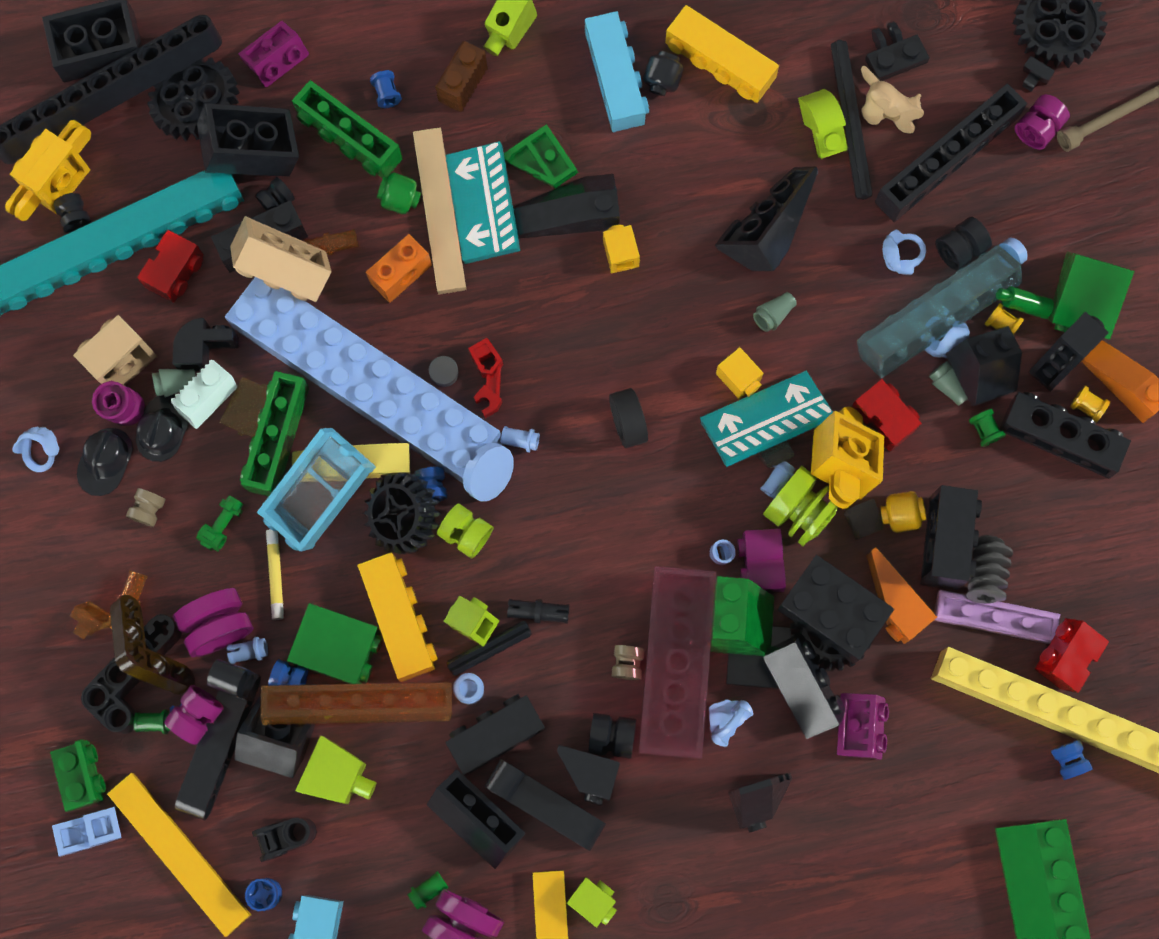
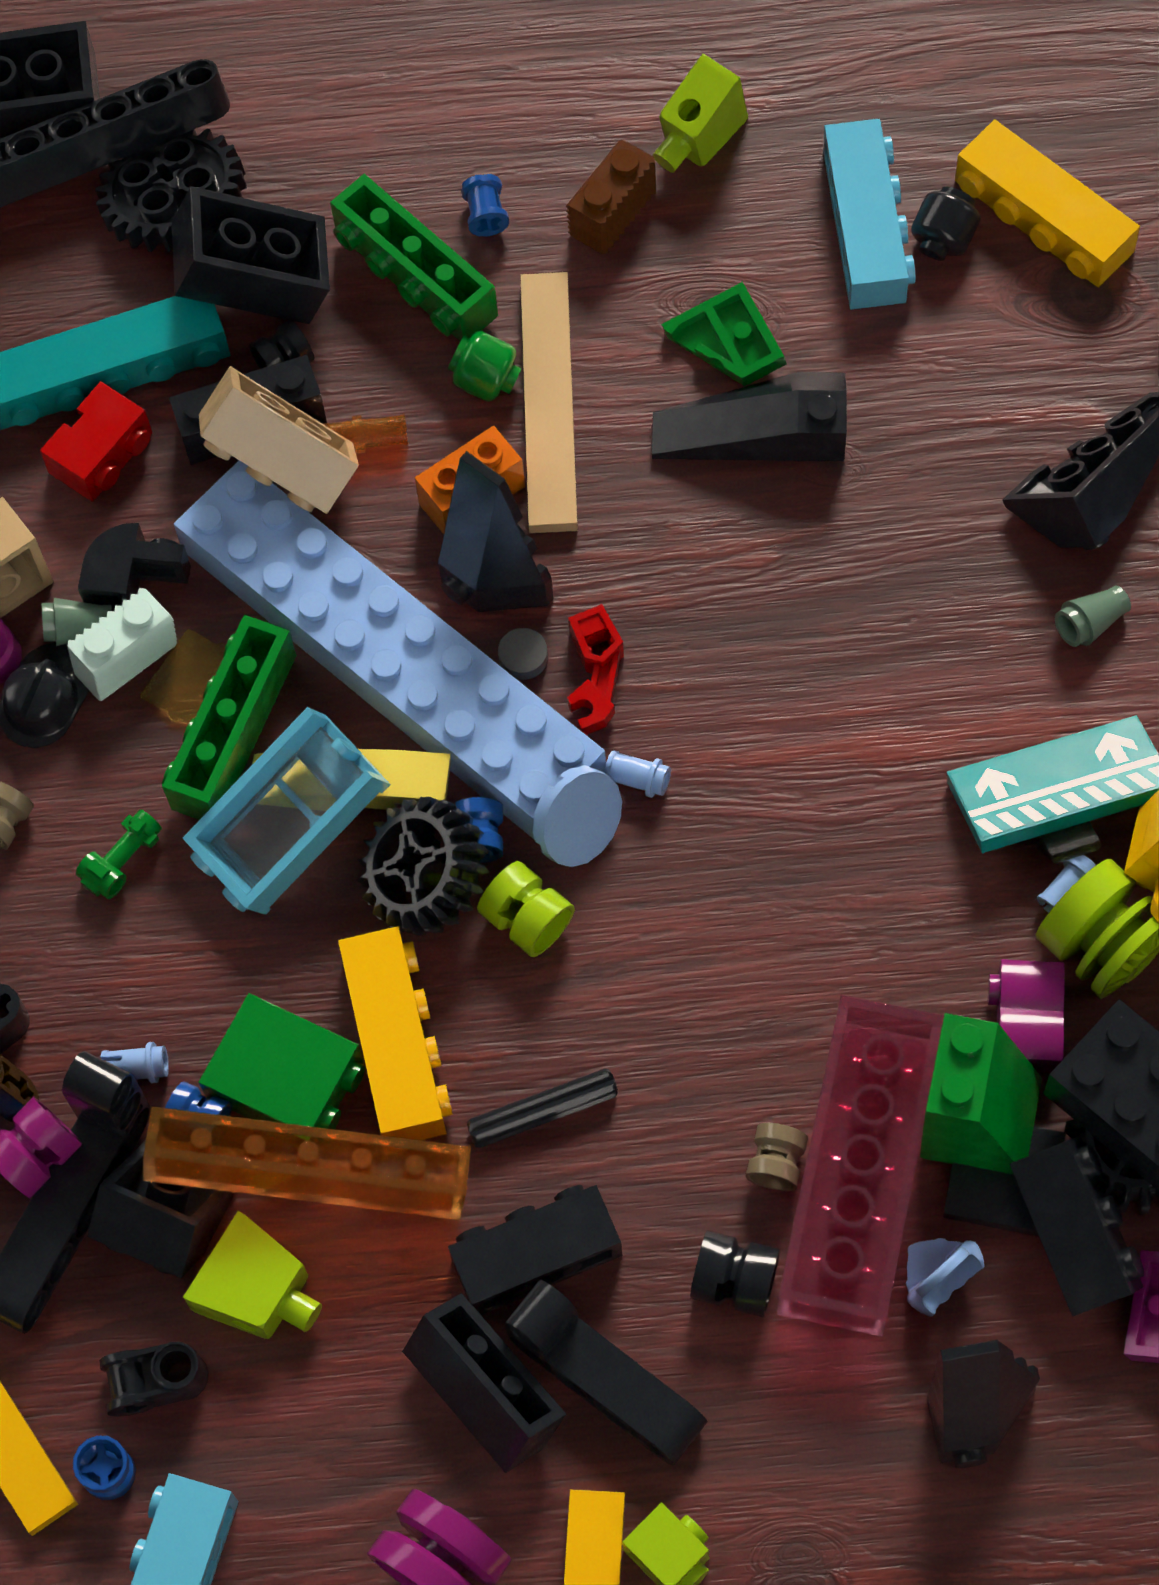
camera: 10 degrees right, 10 degrees down
magenta wheel [173,588,254,657] -> none
magenta bracket [238,21,309,87] -> none
light yellow bar [266,529,284,620] -> none
green pin [407,871,449,910] -> none
lime brick [443,596,499,647] -> none
teal tile [445,141,520,264] -> none
light blue tile [453,673,484,705] -> none
black pin [507,599,570,624] -> none
black slope [557,745,620,805] -> none
yellow brick [603,225,640,274] -> none
black tyre [609,388,648,448] -> none
light blue hinge [709,539,736,565] -> none
yellow brick [716,347,764,399] -> none
none -> black wedge [438,451,554,612]

